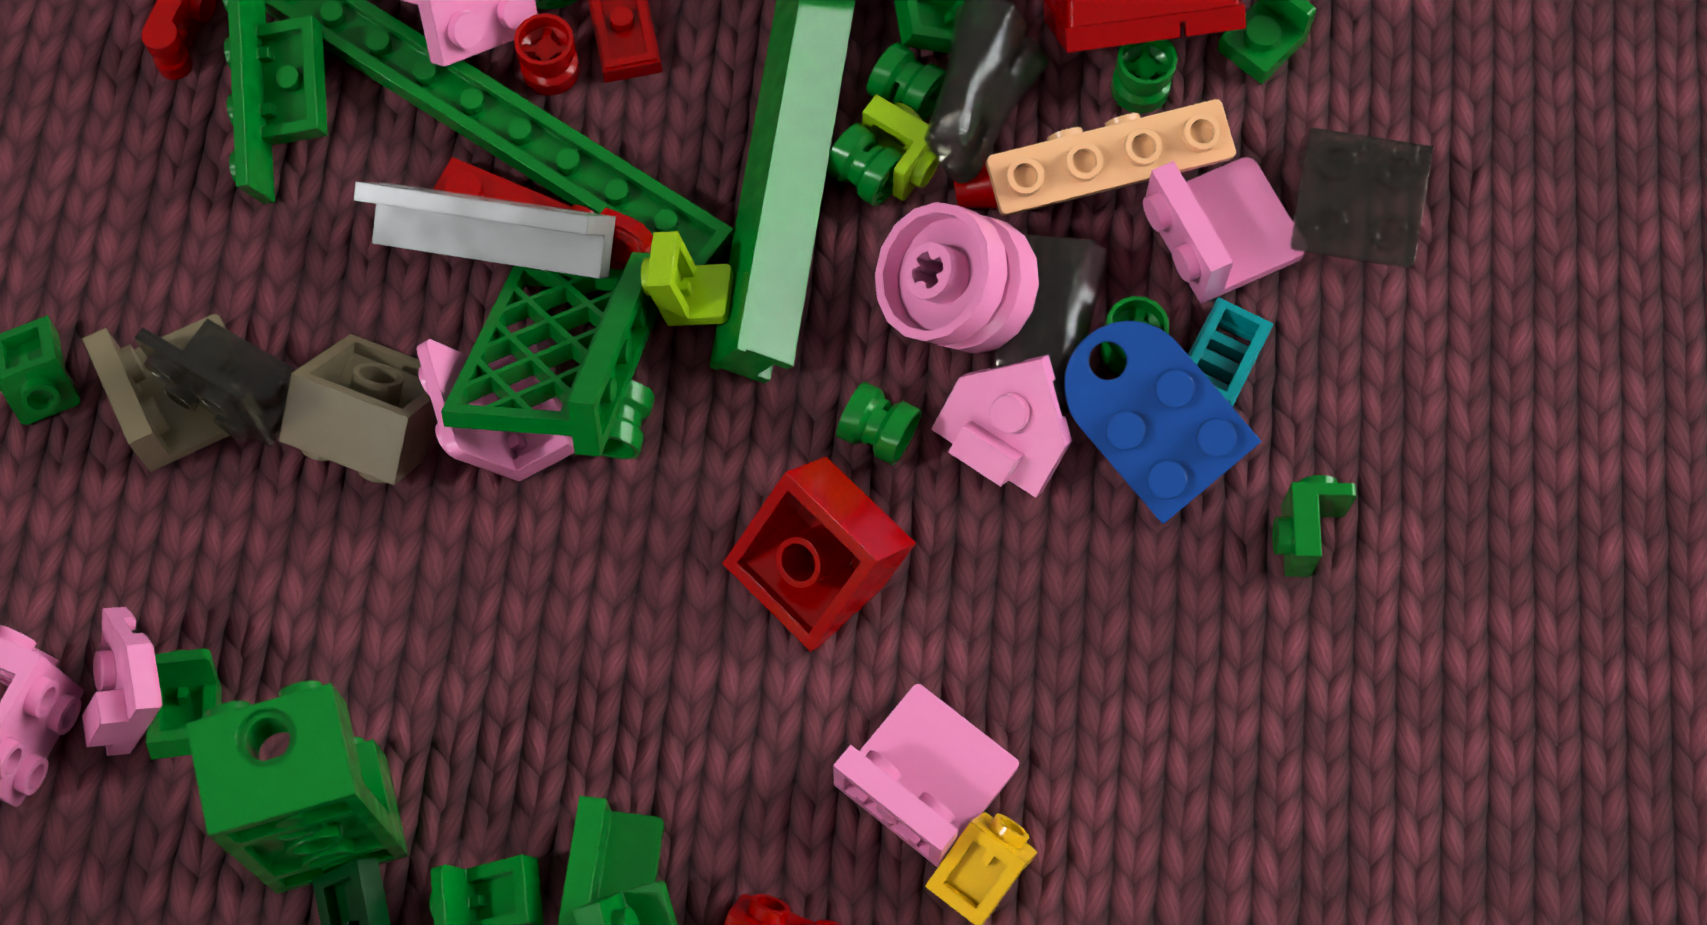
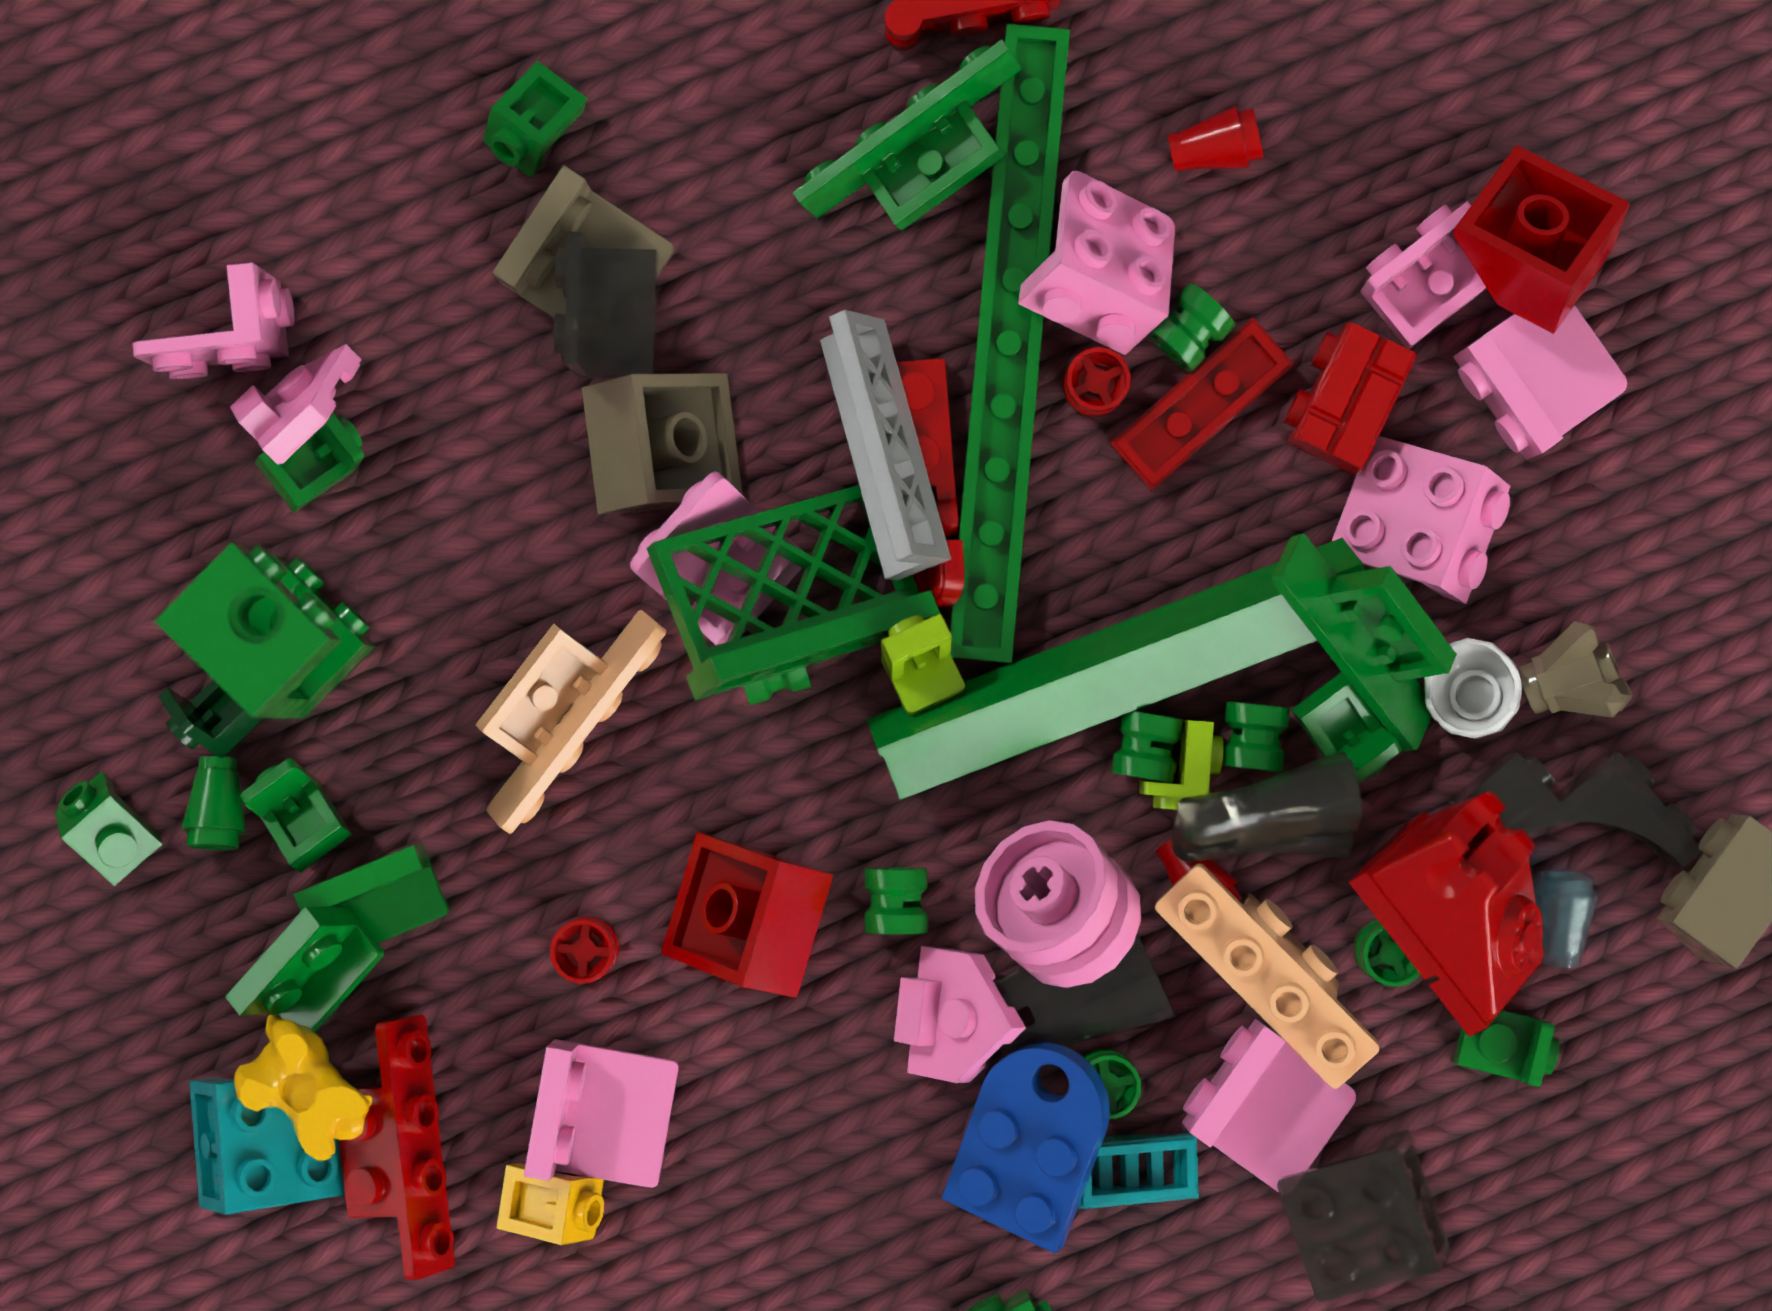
camera: 55 degrees right, 20 degrees up
none -> light nougat bracket [476,610,667,834]
none -> red wheel [550,916,620,984]

